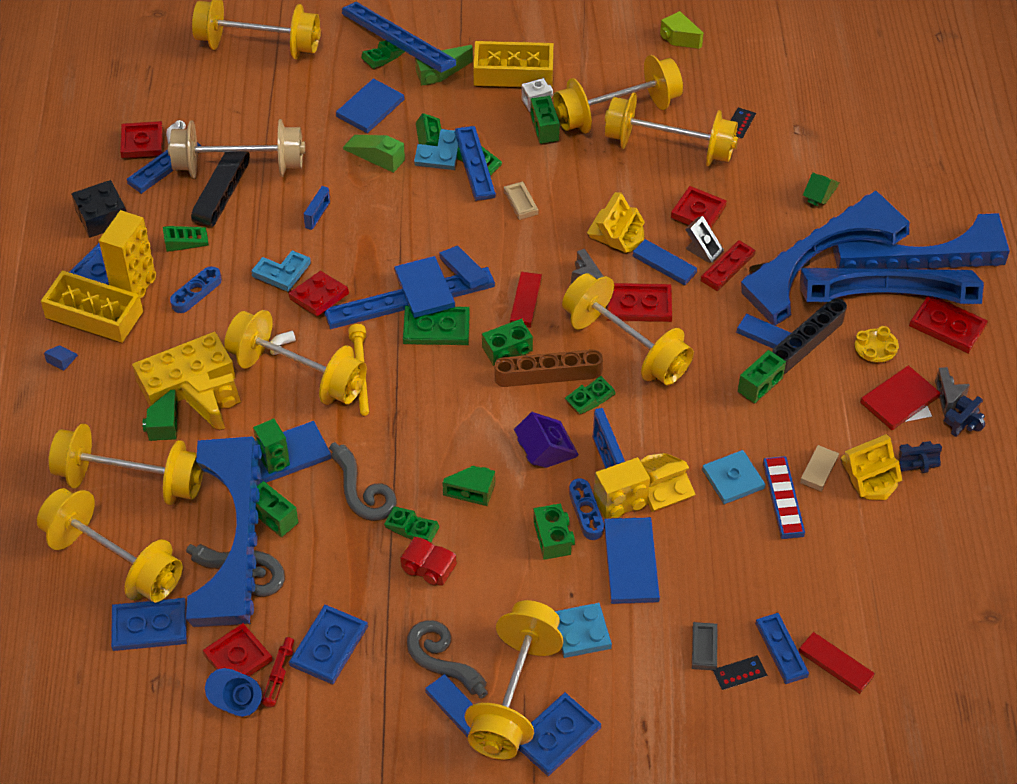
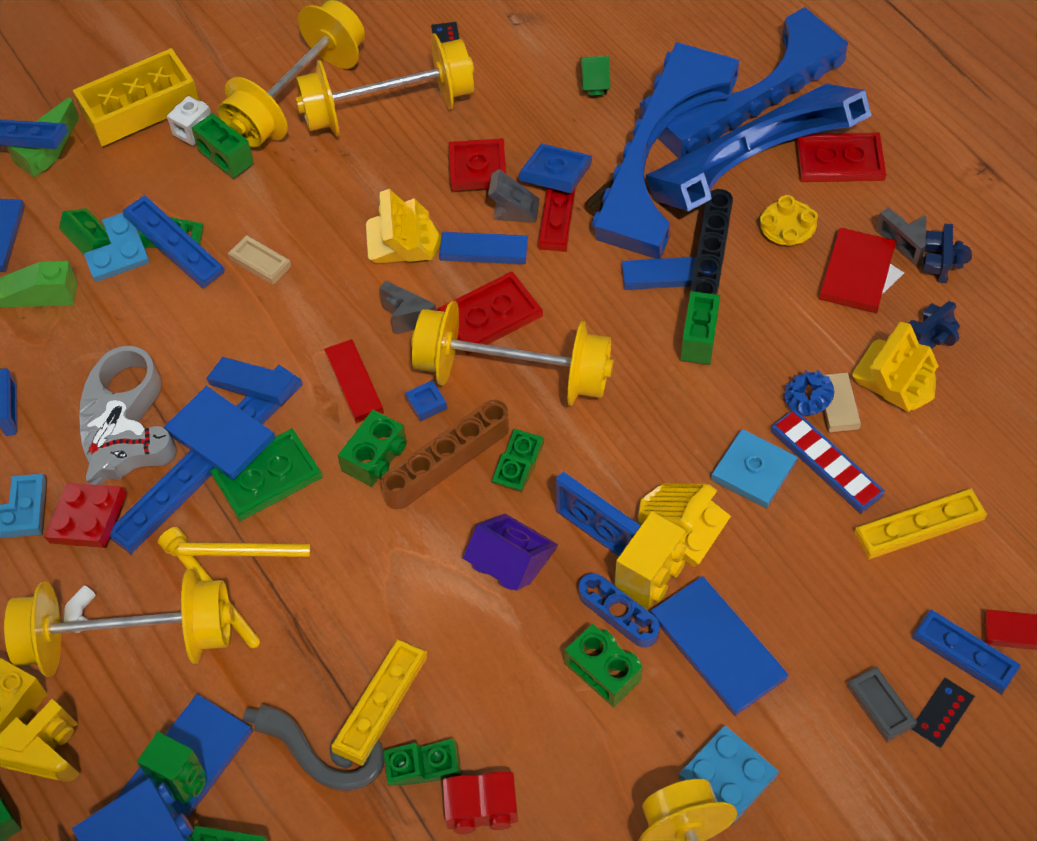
camera: 30 degrees left, 5 degrees up
green slope [442,466,495,506] -> none
none -> light grey animal [79,346,177,485]
none -> yellow bar [178,542,310,557]
none -> yellow tile [331,639,427,766]
none -> blue plate [405,380,447,421]
none -> blue tile [519,143,592,193]
none -> blue gear [784,369,834,415]
none -> yellow tile [854,488,987,560]

